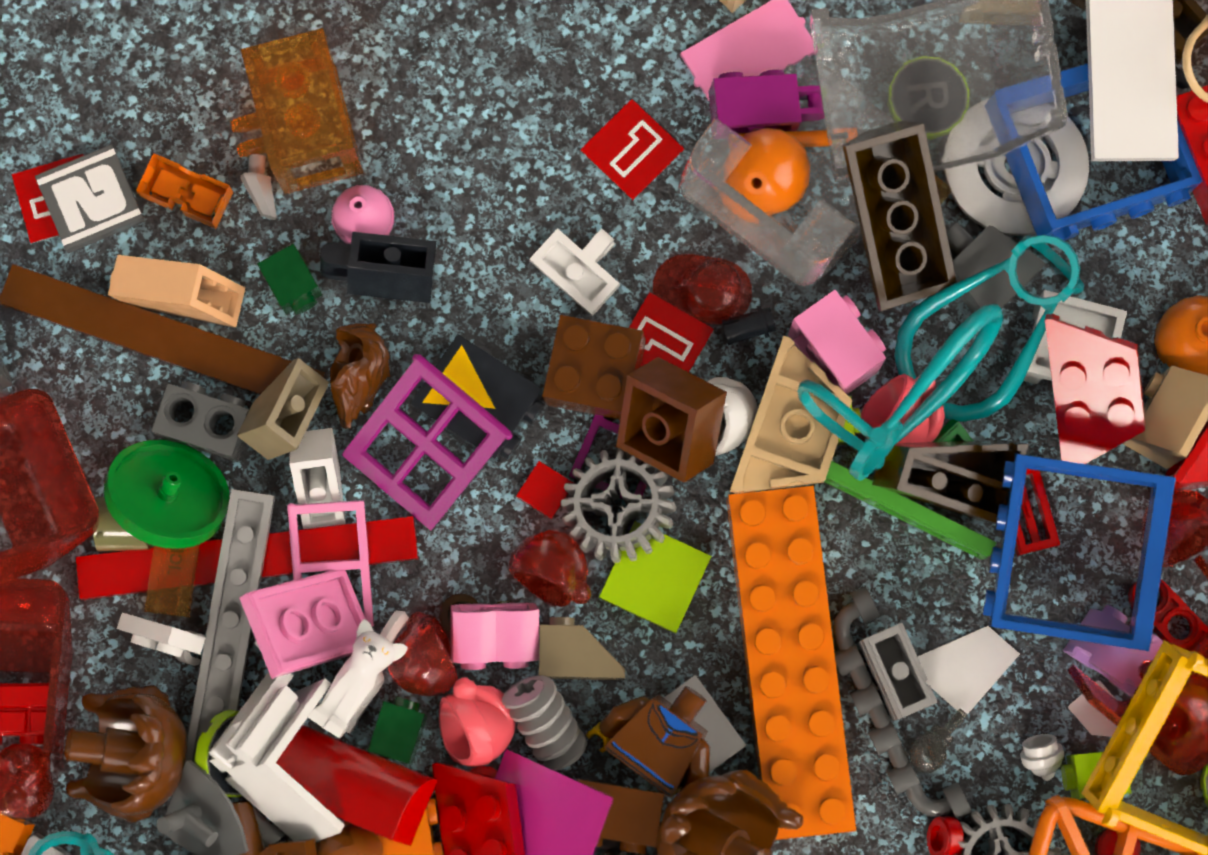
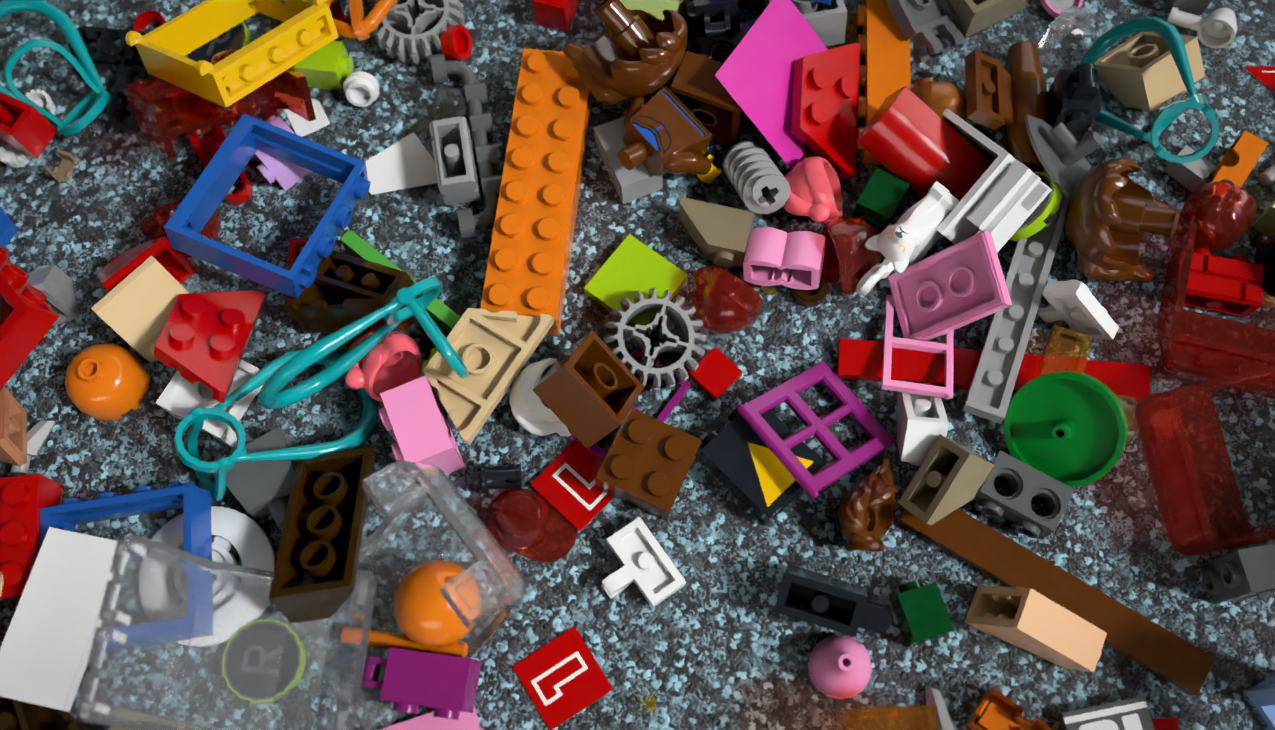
camera: 165 degrees left, 10 degrees down
none -> clear yellow piece [642,696,659,711]

